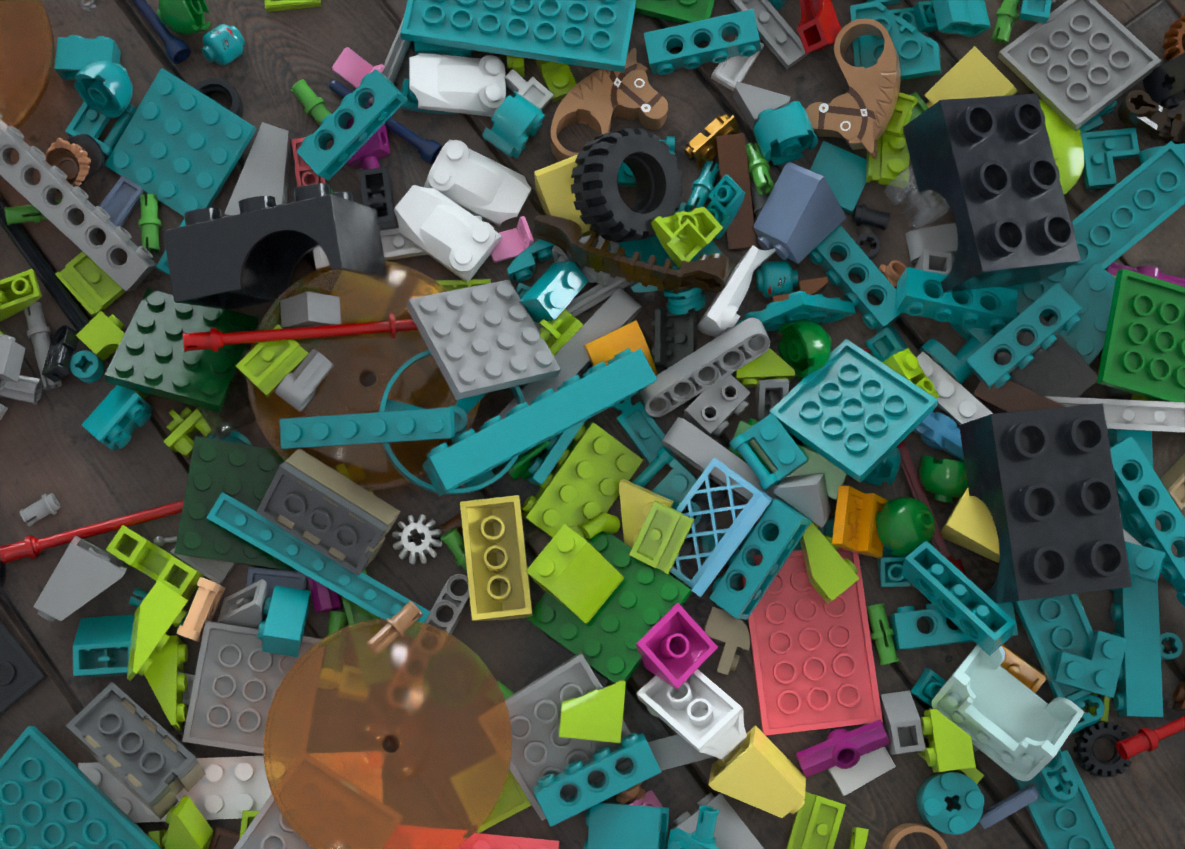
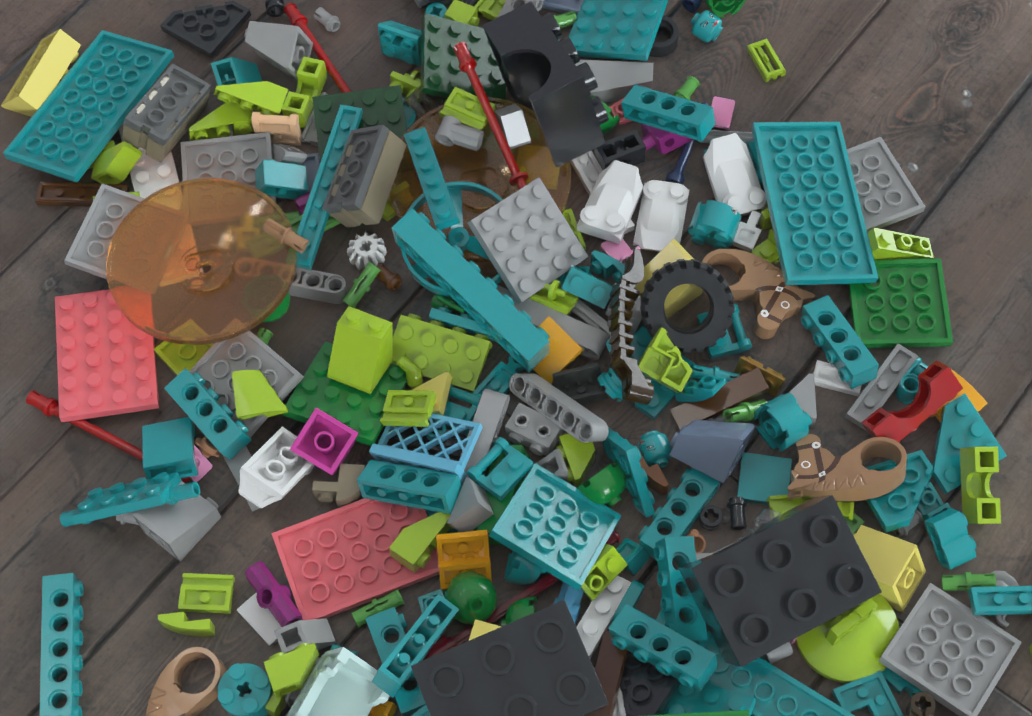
camera: 80 degrees right, 15 degrees down
light yellow slope [460,495,533,621] -> none
white slope [697,246,776,338] -> none
light yellow slope [708,725,806,818] -> none

